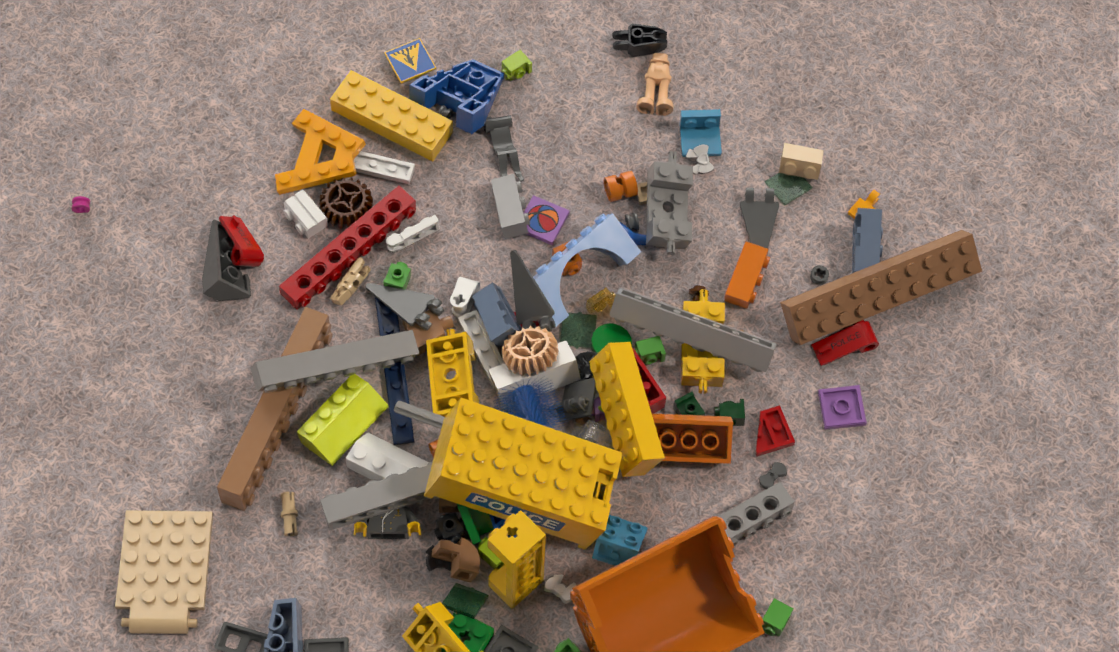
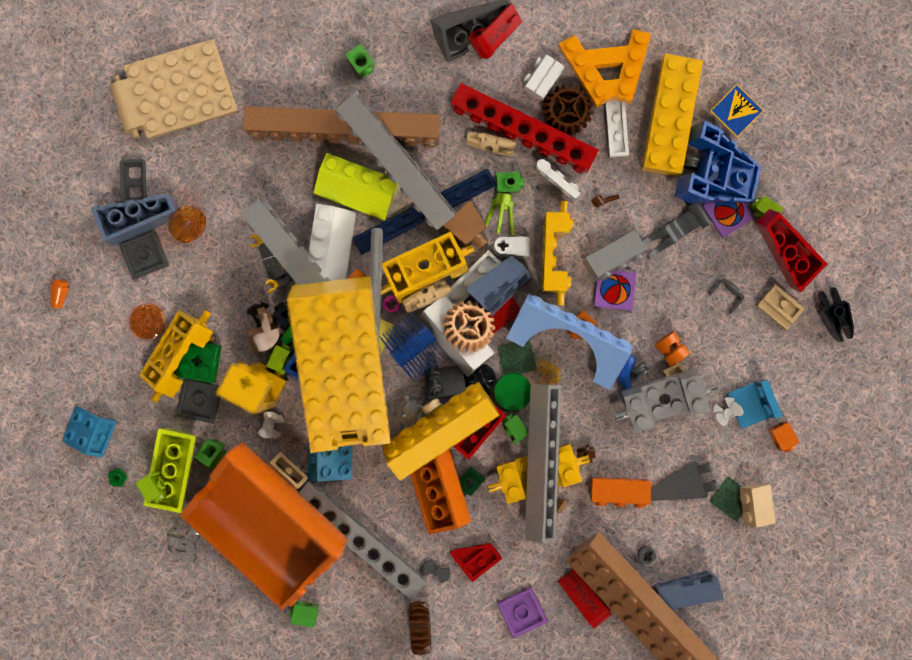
camera: 80 degrees right, 25 degrees up
tan pin [281,492,298,537] -> none
flag [366,283,444,331] -> none
clear green piece [442,583,489,619] -> none
dark grey flag [510,250,556,332] -> none
light nougat piece [636,53,674,116] -> none
dark green brick [714,399,745,426] -> none
light orange plate [848,190,880,219] -> none
none -> clear orange tile [168,205,206,243]
none -> bright green brick [345,44,375,77]
none -> tan hinge [402,278,452,313]
none -> reddish brown gear [409,601,432,655]
none -> tan tile [421,398,441,415]
none -> lime plant [484,193,514,236]
none -> yellow brick [541,201,573,306]
none -> reddish brown hand [591,194,619,208]
none -> tile [703,203,755,238]
none -> dark grey piece [708,279,744,314]
none -> red wedge [756,209,828,292]
none -> tan plate [756,284,805,330]
none -> orange brick [767,421,800,452]

